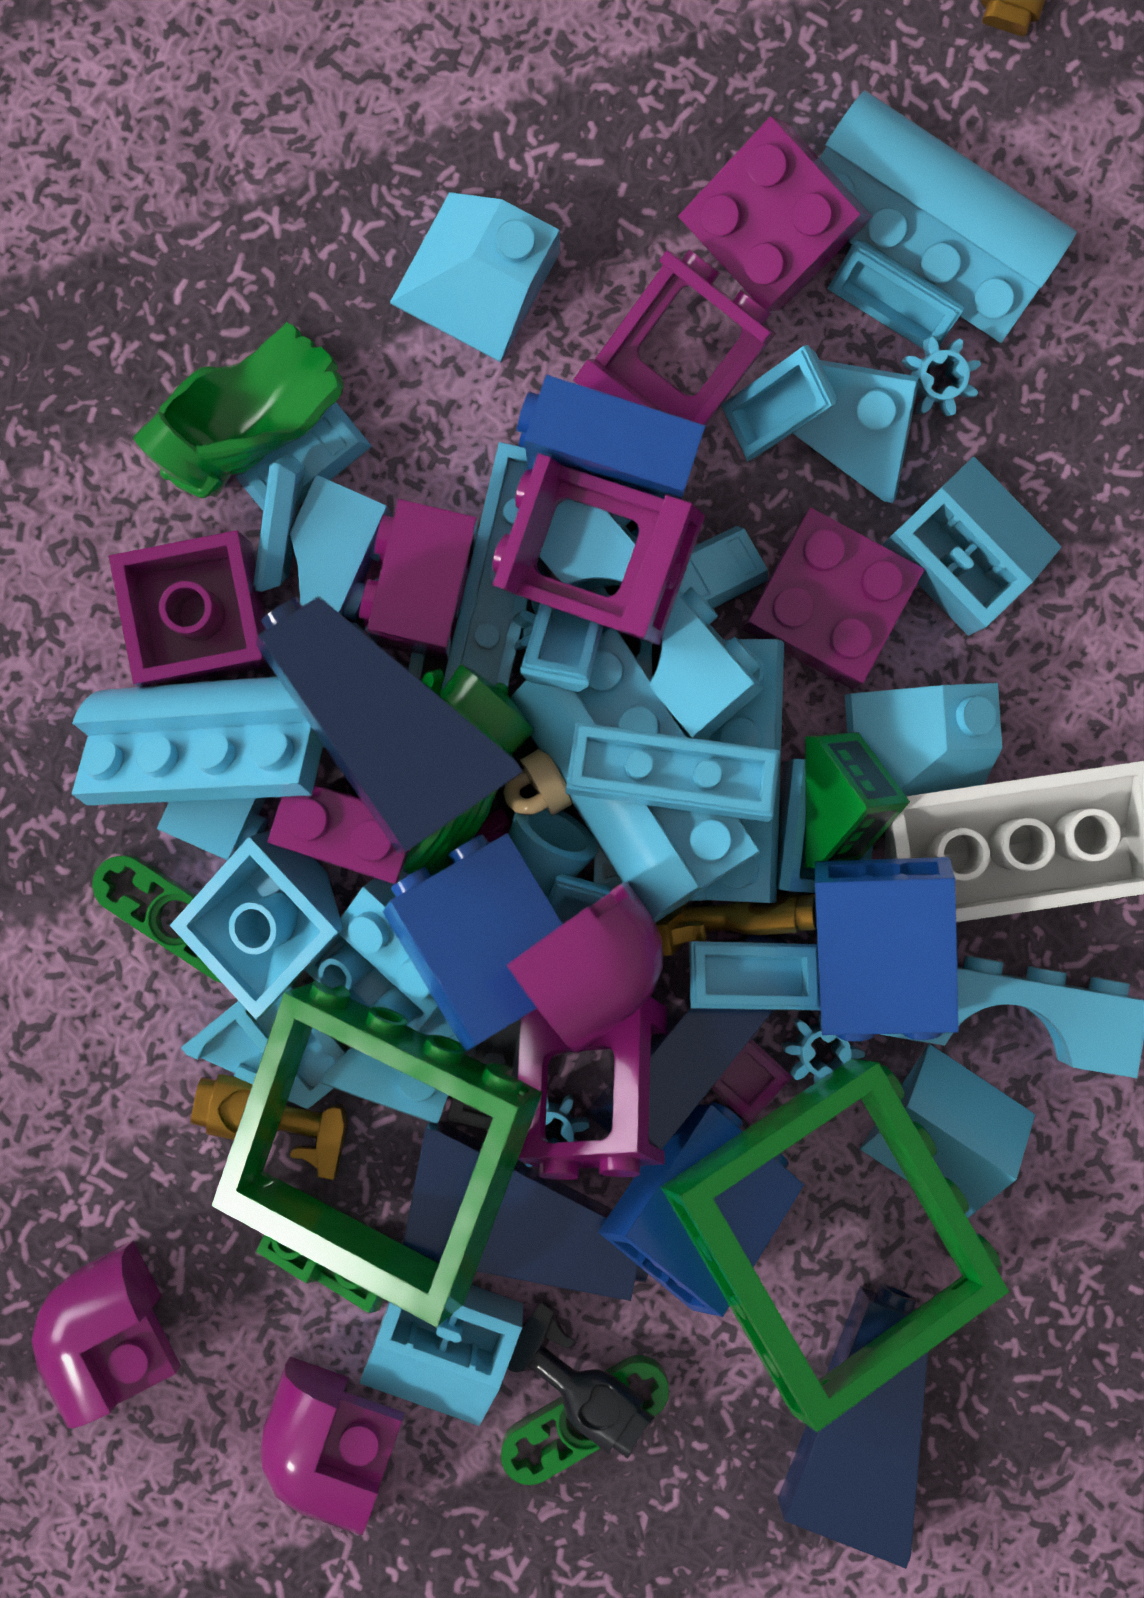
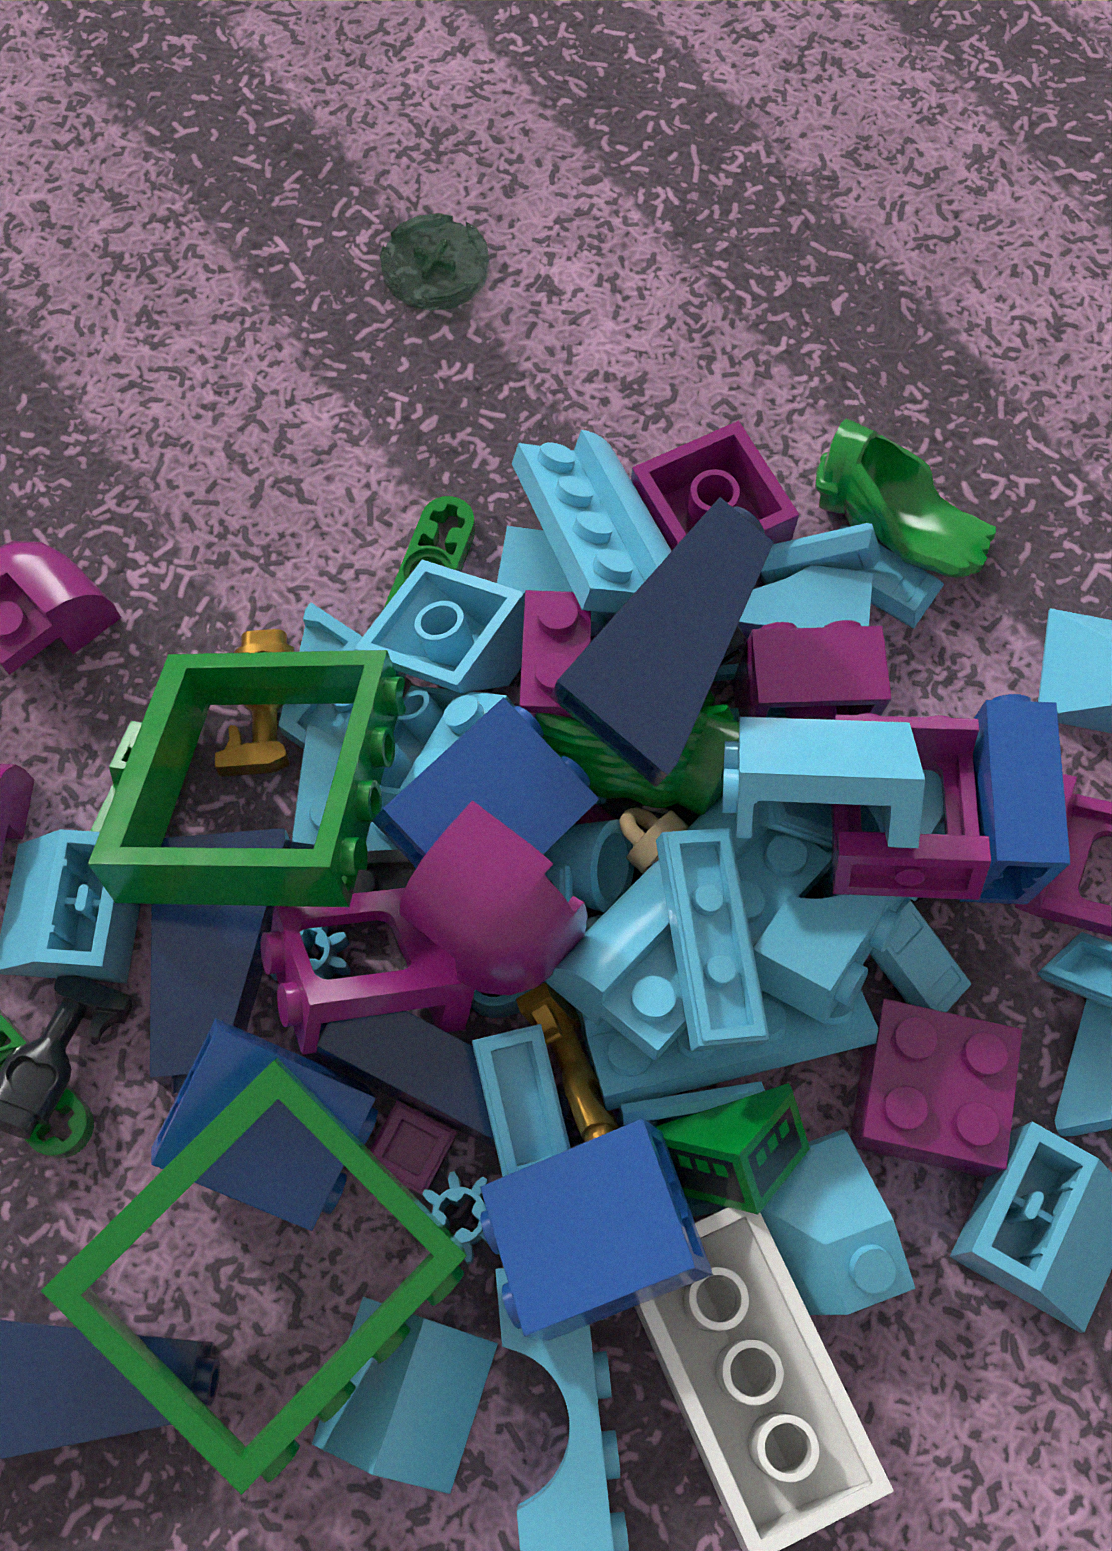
camera: 75 degrees right, 20 degrees down
none -> medium azure panel [722,717,925,848]

